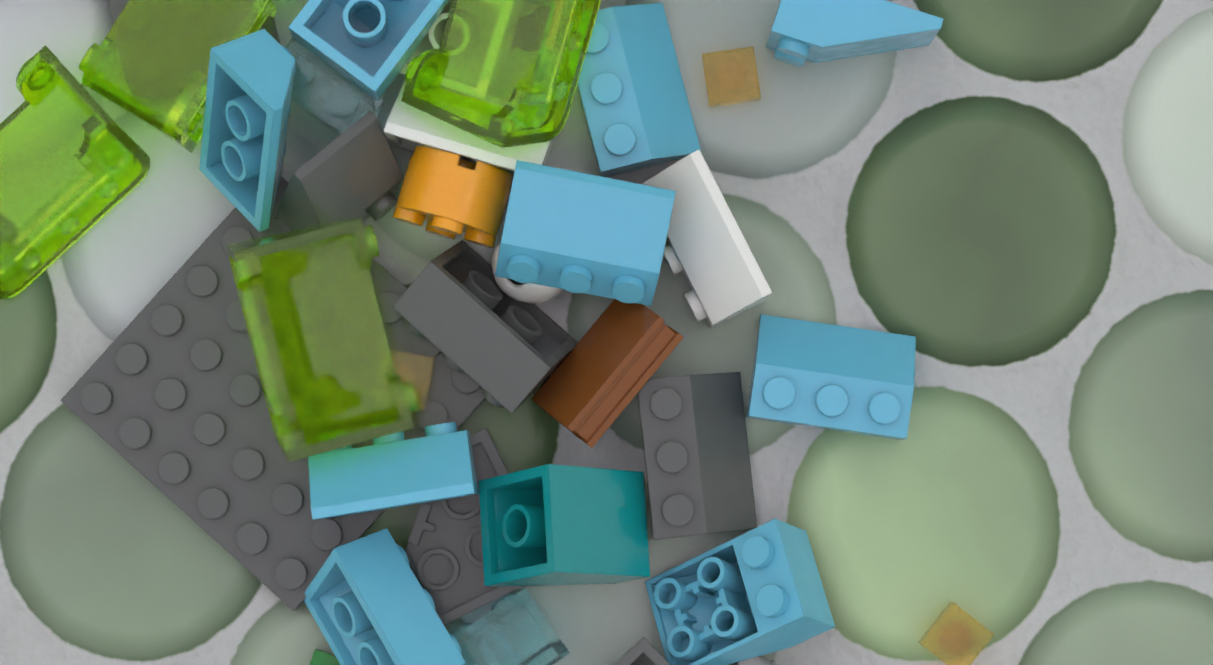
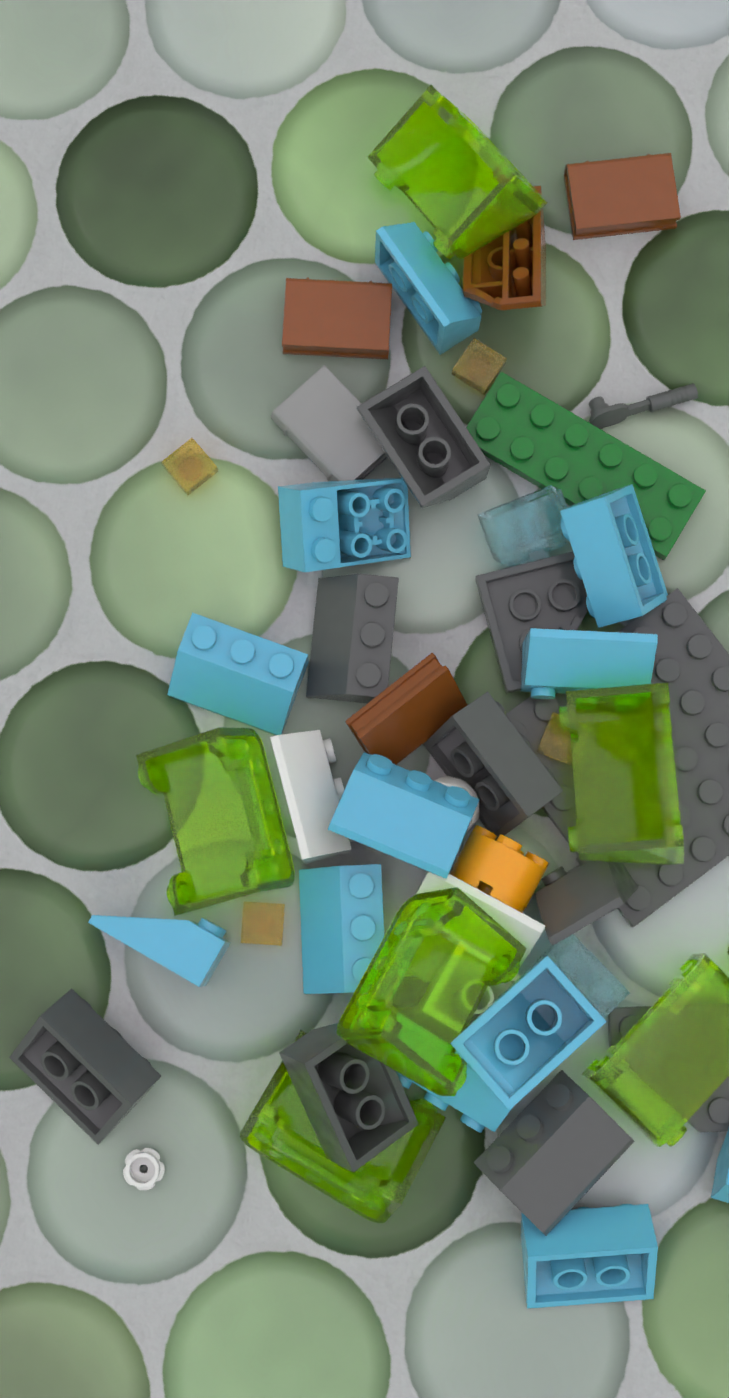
camera: 170 degrees left, 5 degrees down
medium azure slope [199,29,296,232] -> none
teal slope [479,464,650,587] -> none
none -> clear neon green windscreen [136,727,295,916]

